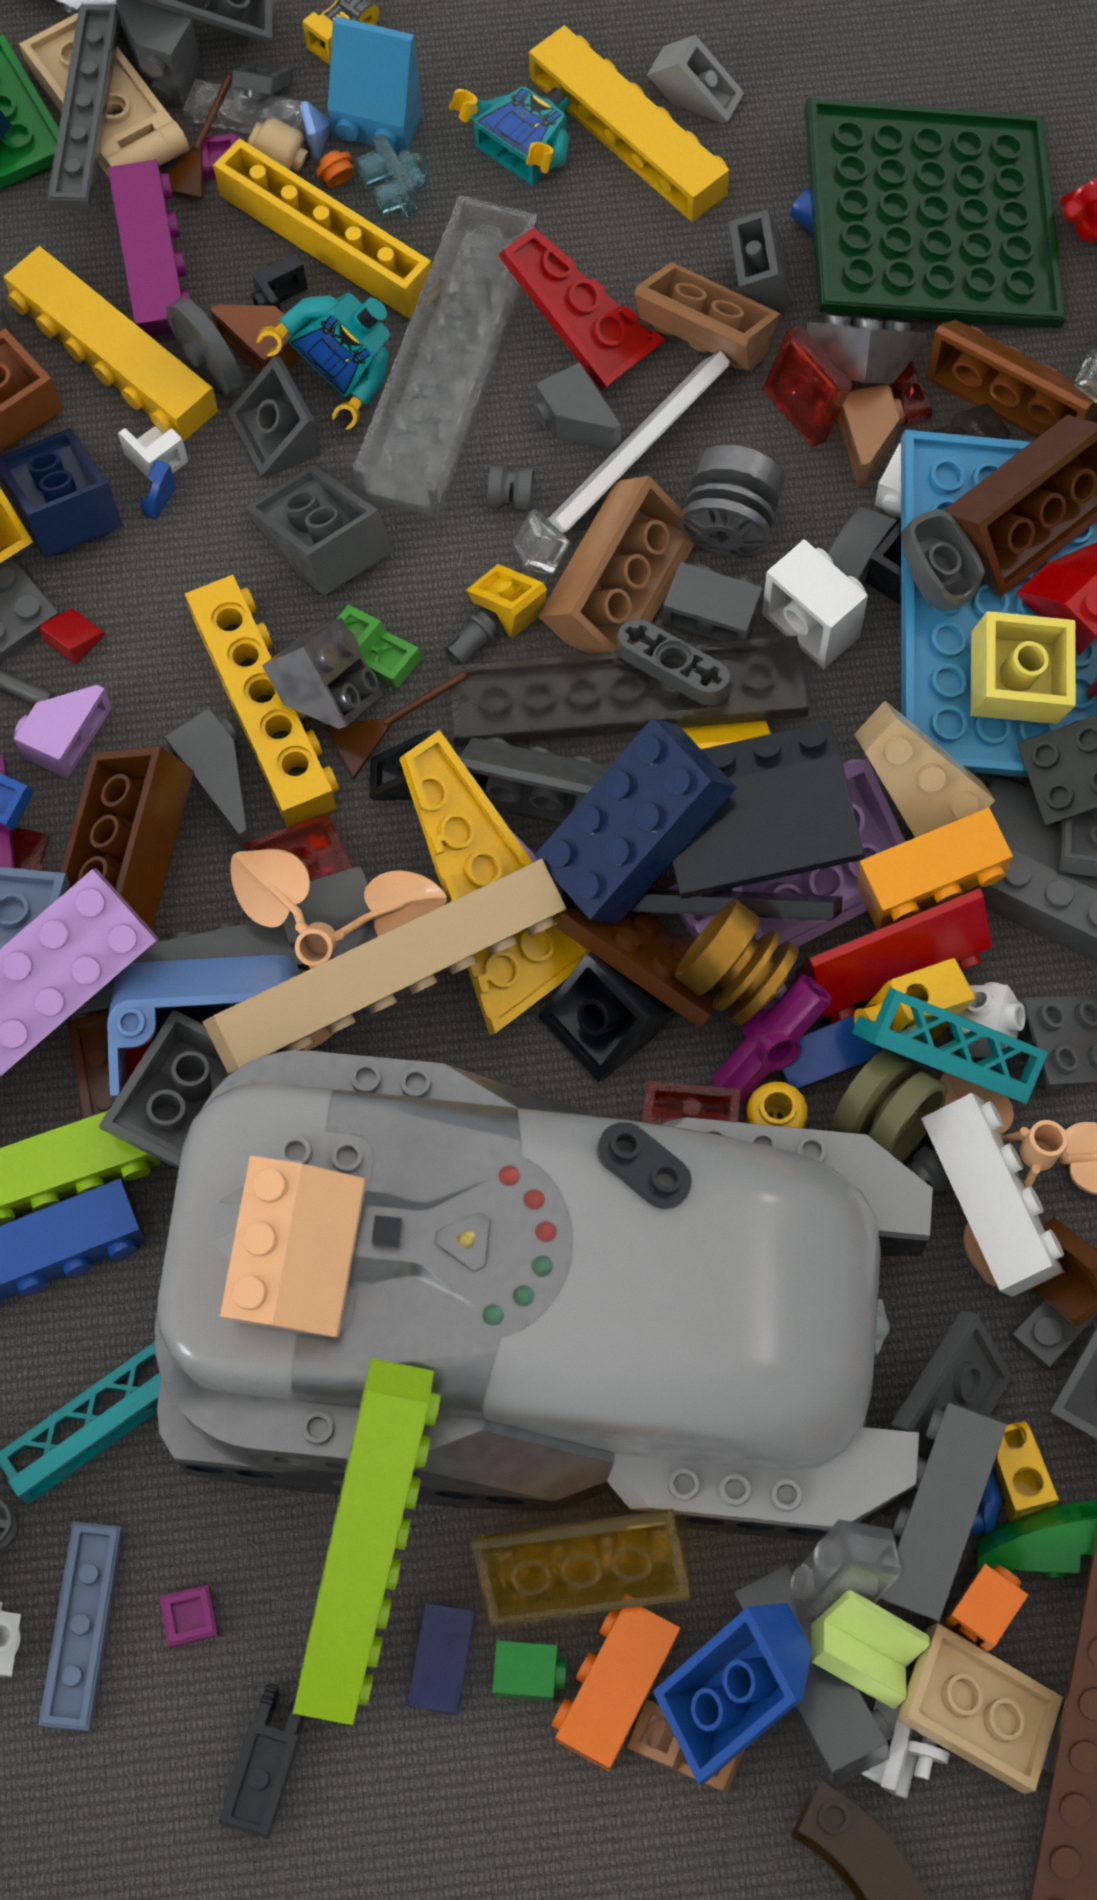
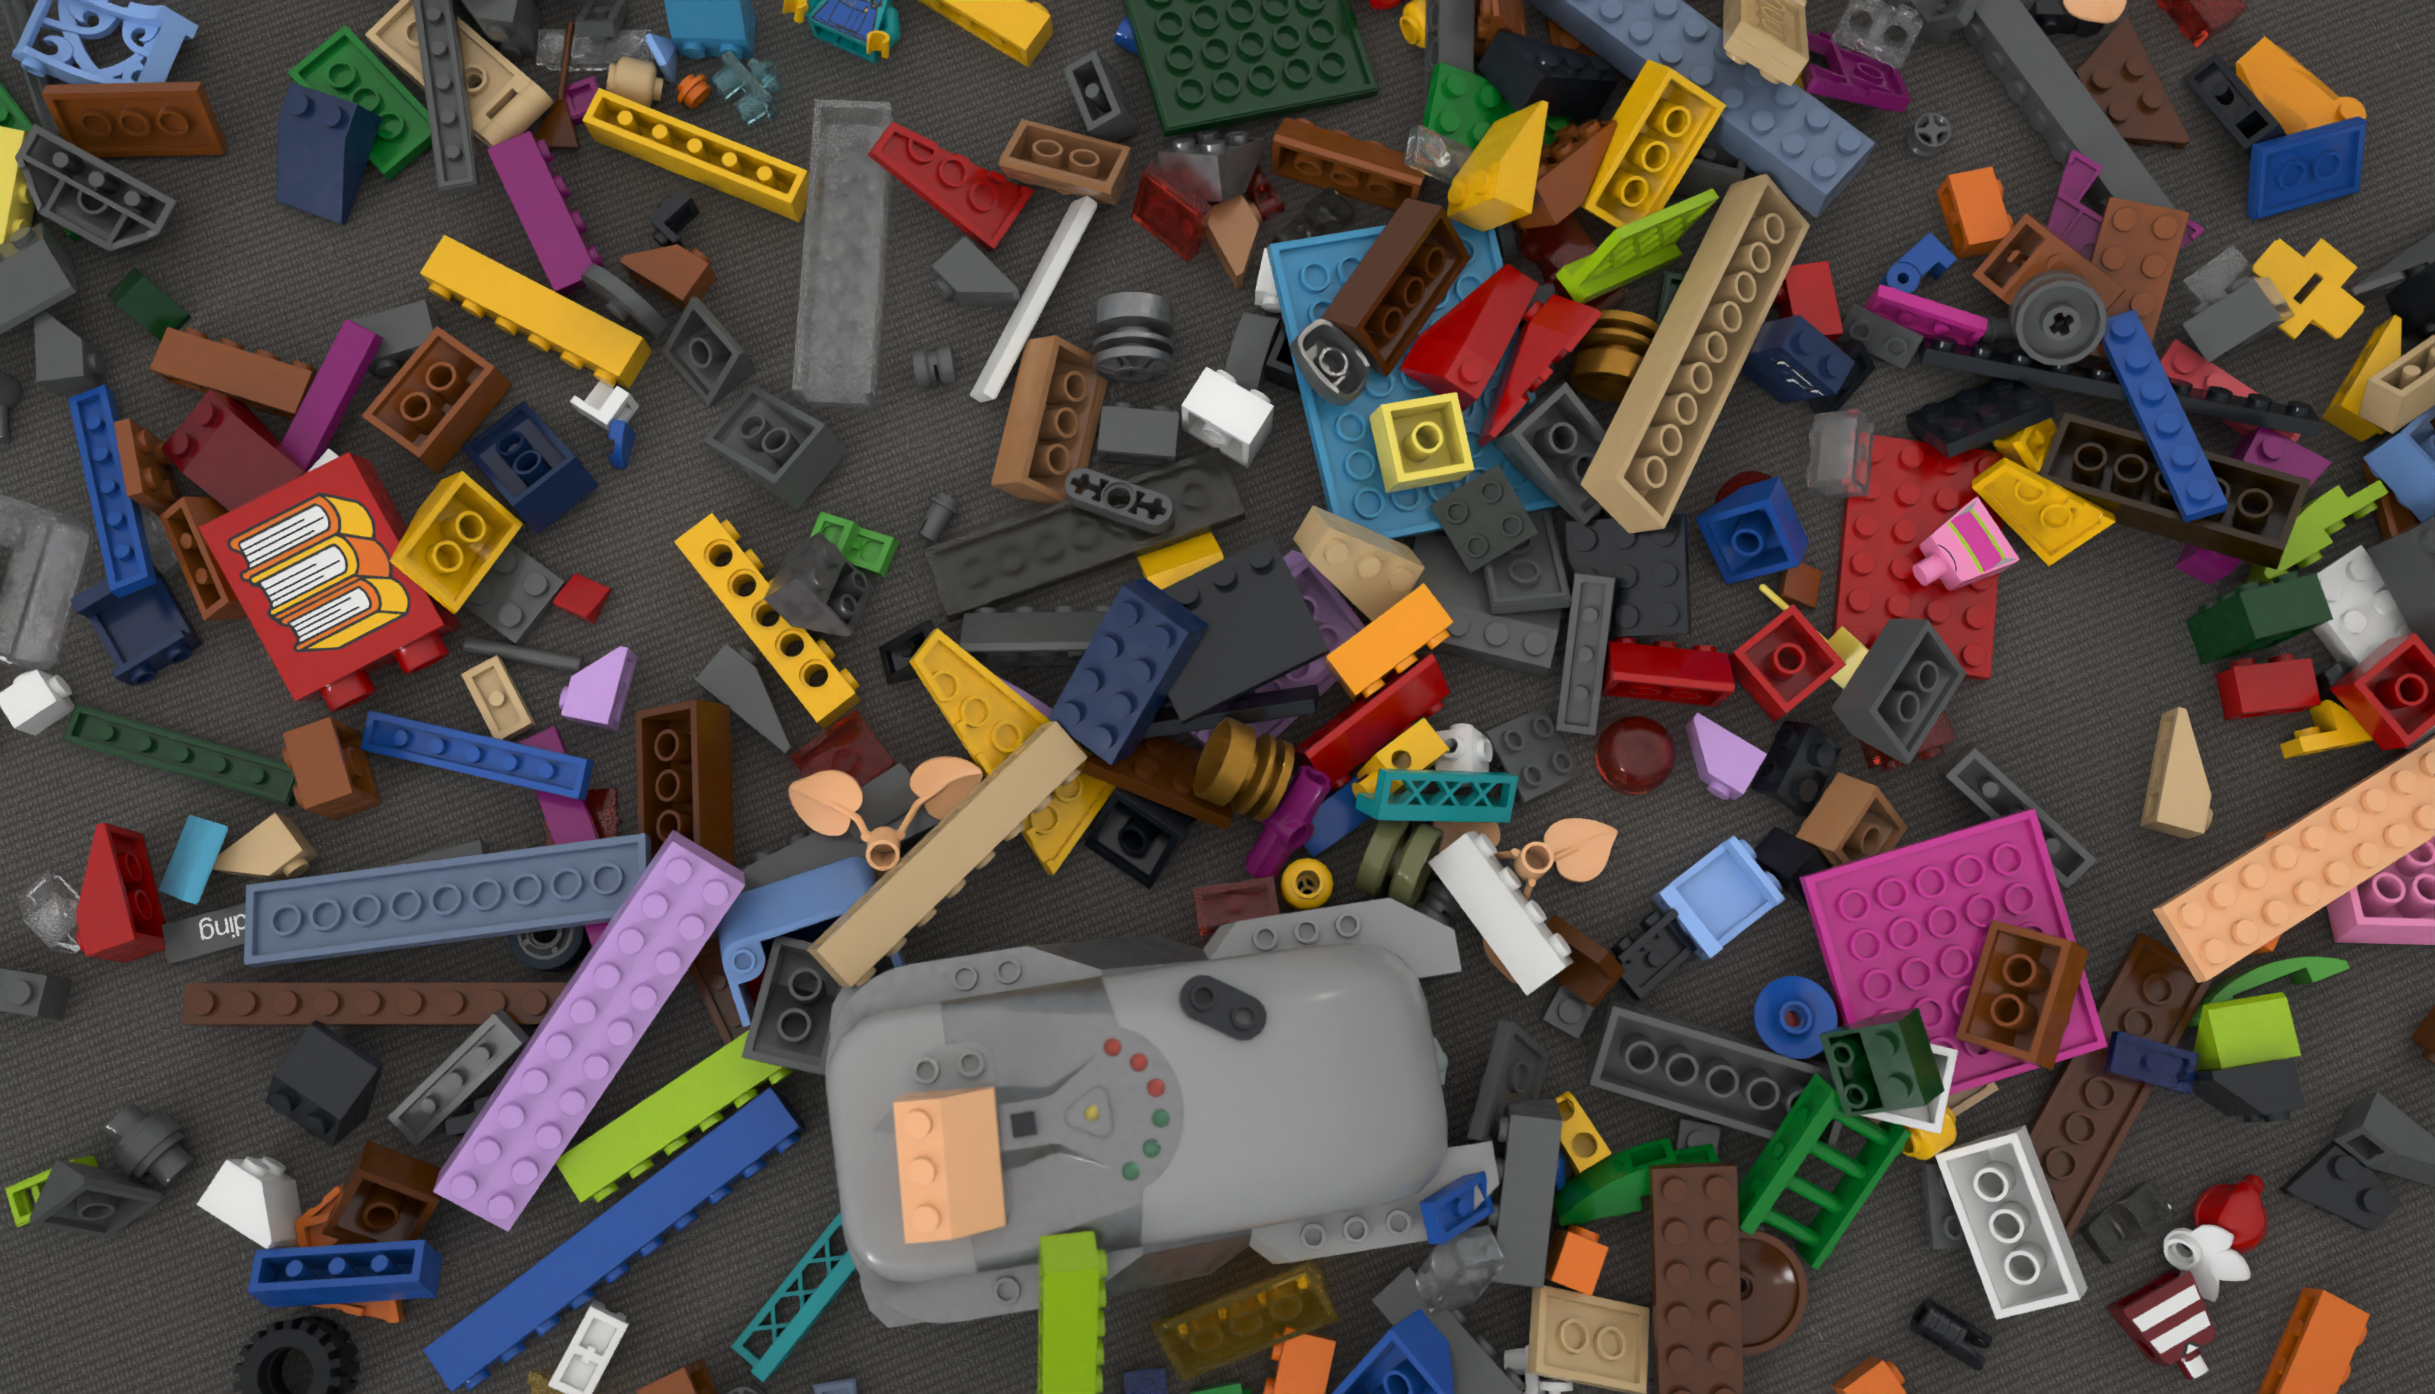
camera: 20 degrees left, 10 degrees up
torso [256,293,390,430] -> none
reddish brown piece [324,672,467,779] -> none
yellow slope [466,564,547,638] -> none
clear slope [513,509,570,574] -> none
yellowish green panel [811,1590,930,1709] -> none
none -> blue plate [1419,1171,1494,1245]

